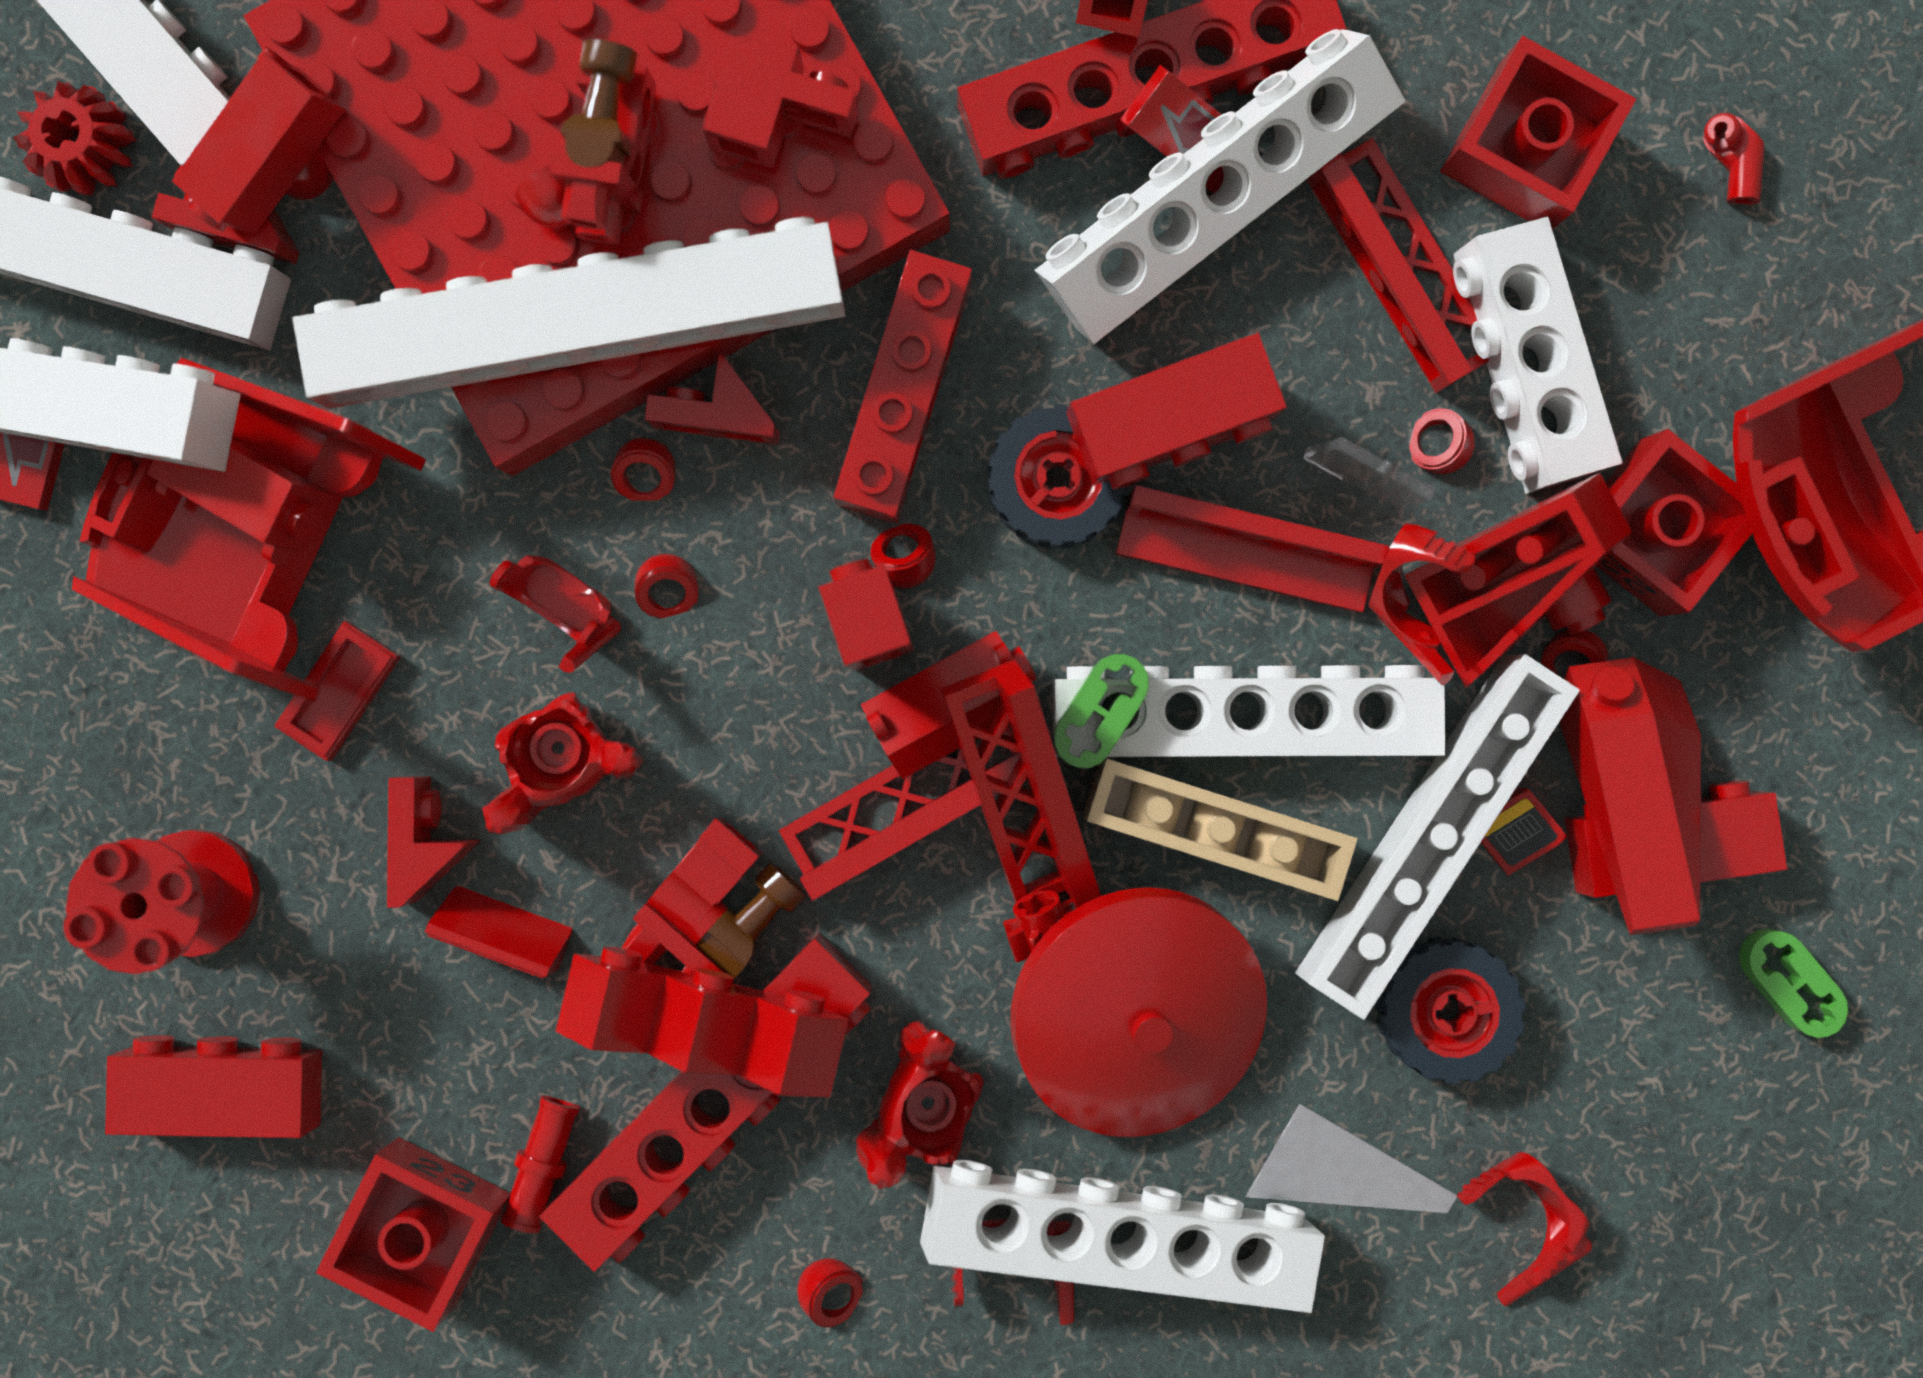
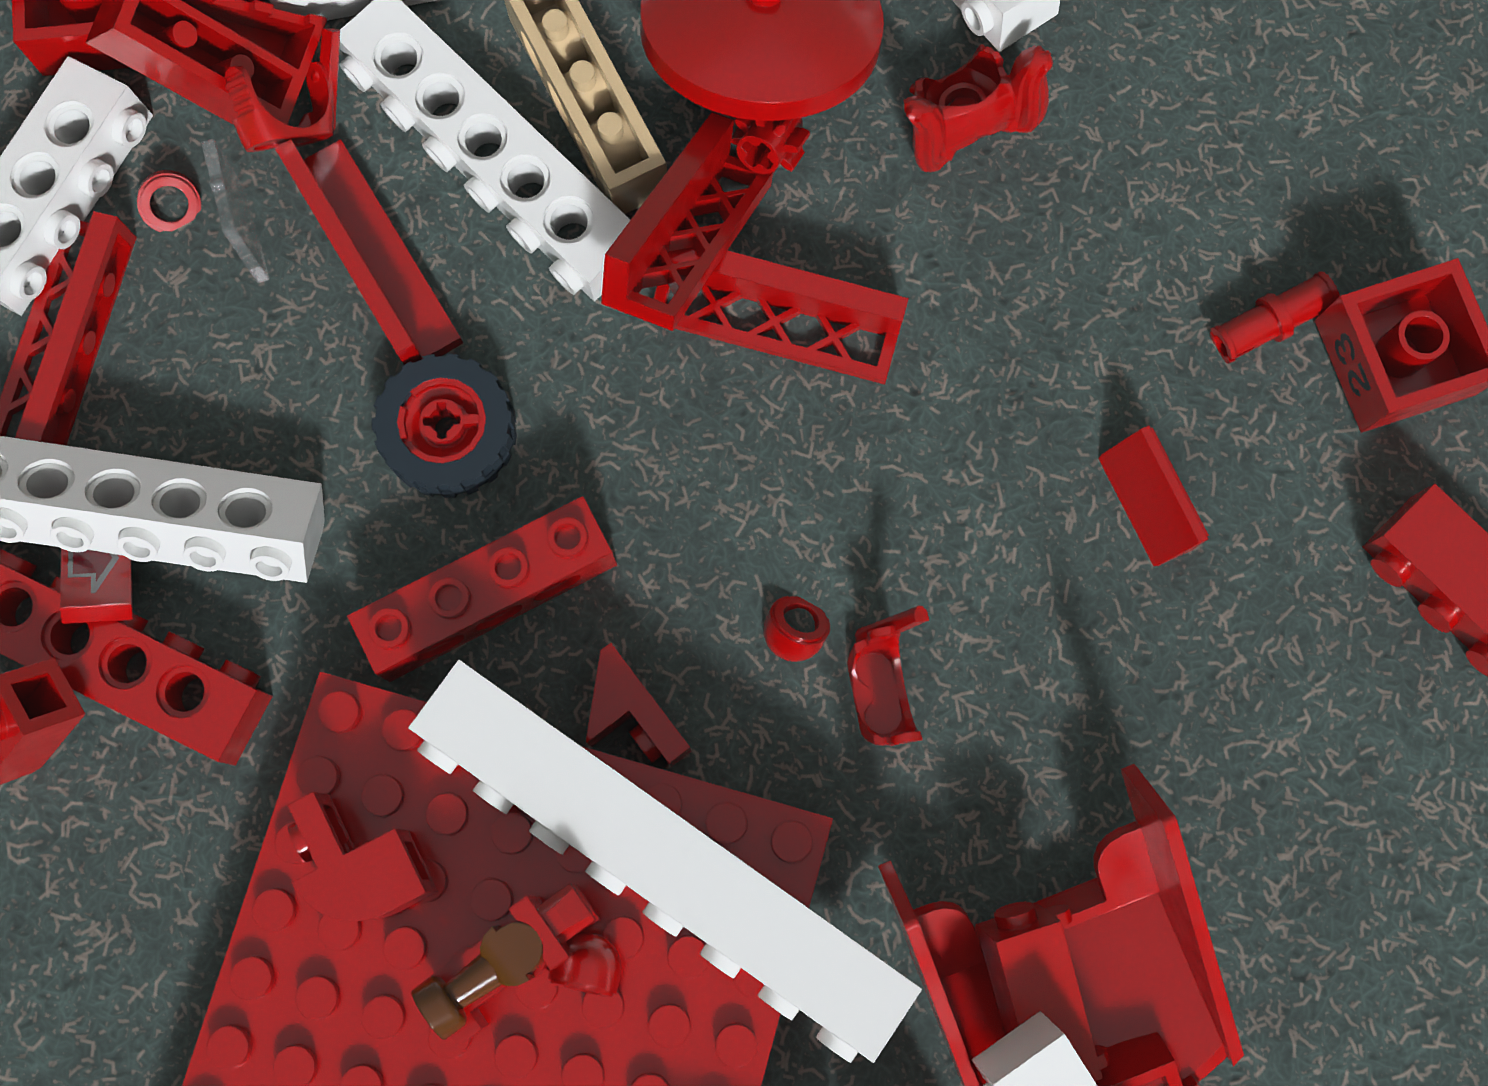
camera: 135 degrees left, 10 degrees down
red piece [63,829,260,974] -> none
red tile [274,621,402,761] -> none
red slope [387,776,480,908] -> none
red hair [482,692,643,835] -> none
red brick [539,933,873,1272] -> none
red brick [555,946,849,1097] -> none
red piece [611,437,676,501] -> none
red hips [622,817,808,979] -> none
red piece [797,1258,863,1328] -> none
red brick [818,558,915,671] -> none
red brick [860,631,1037,779] -> none
red piece [870,523,936,589] -> none
bright green beam [1053,654,1149,768] -> none
red wedge [1066,332,1287,490] -> none

